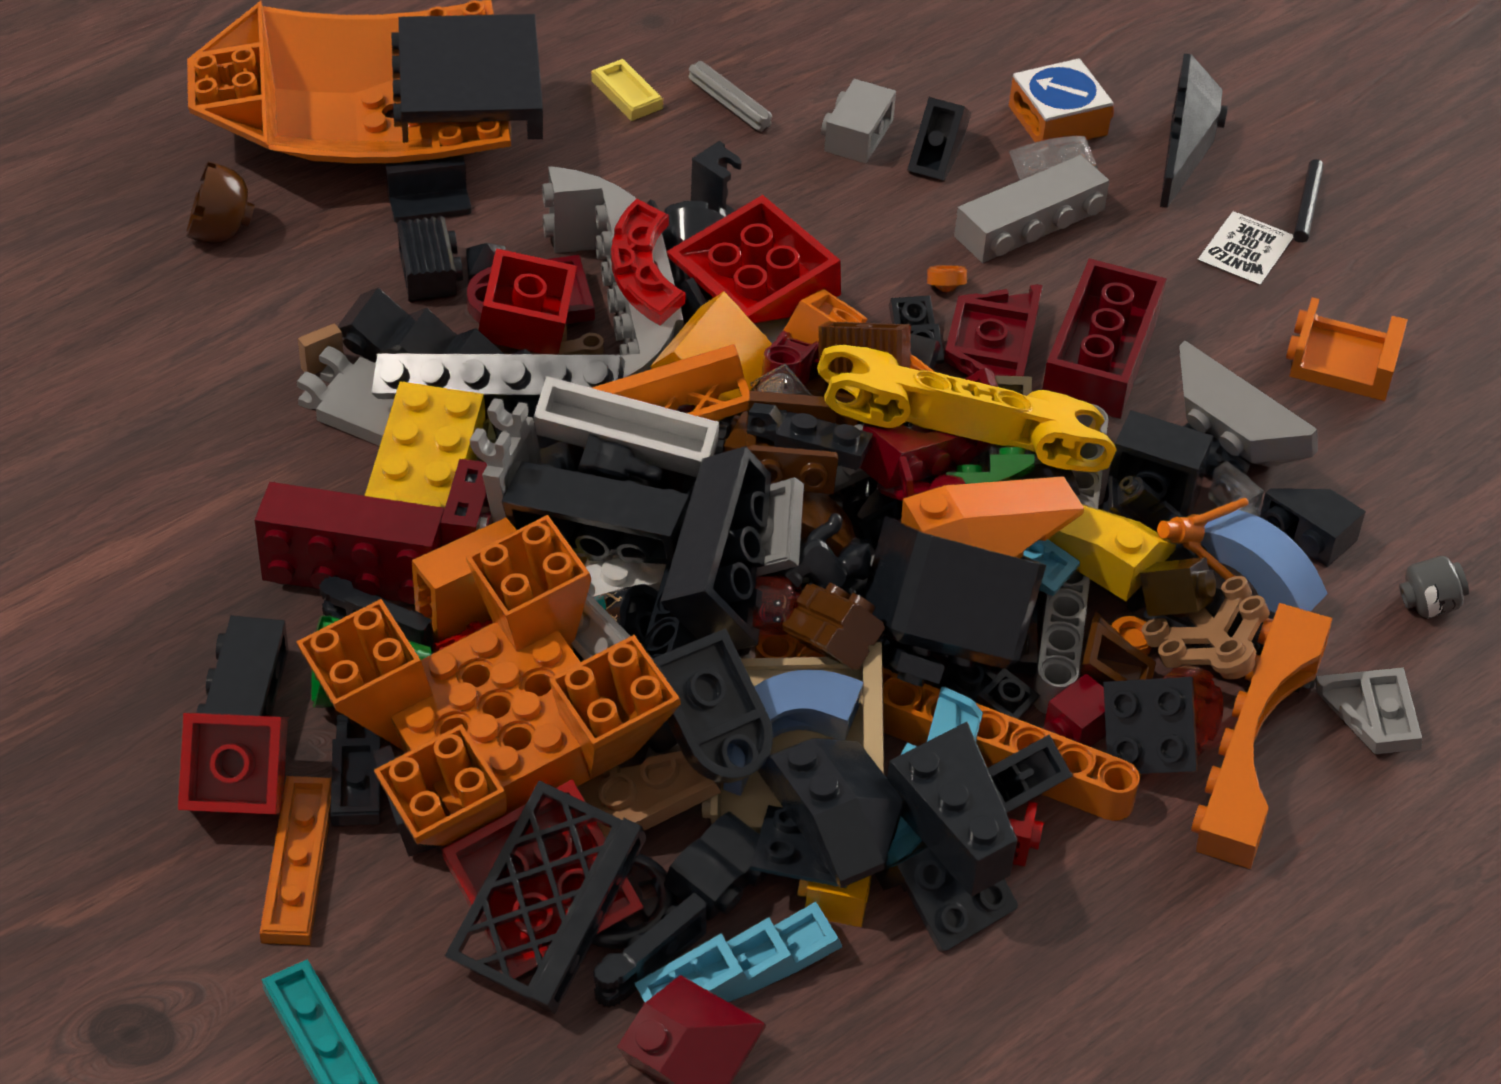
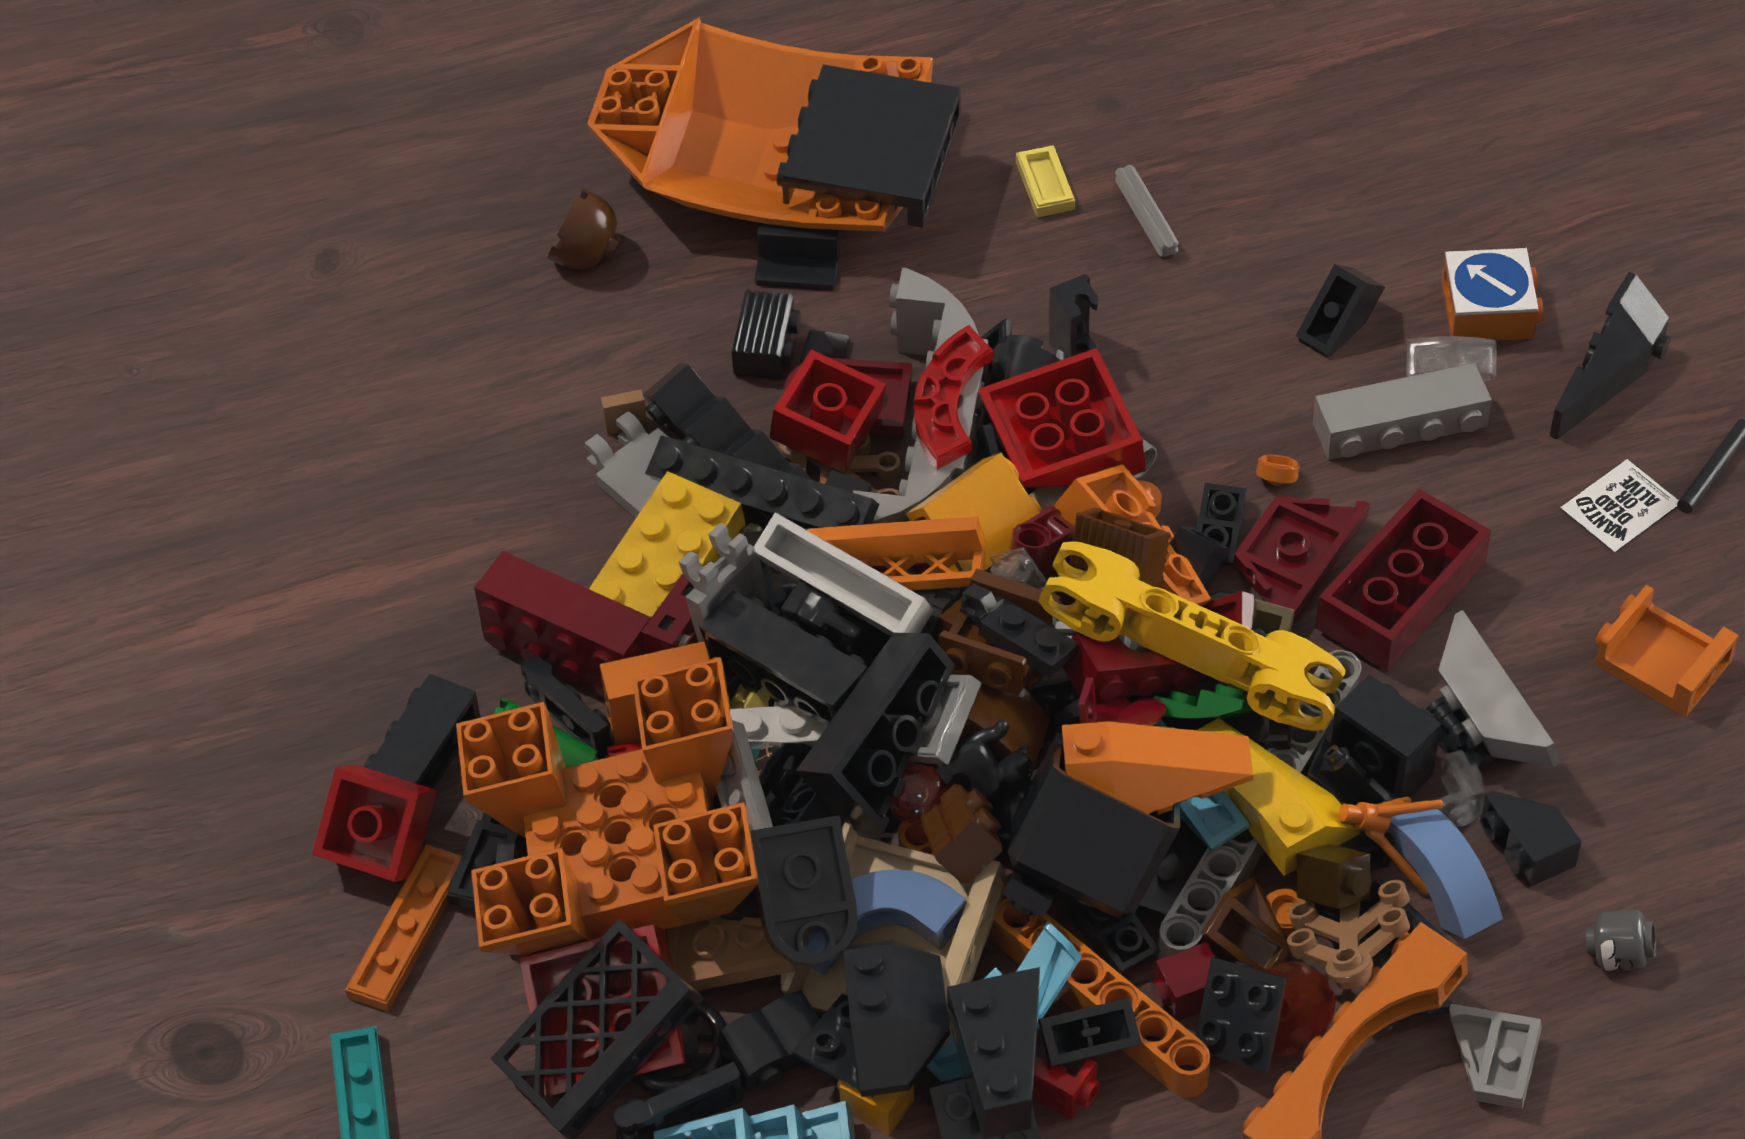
camera: 25 degrees right, 5 degrees up
light grey brick [821,79,896,164] -> none

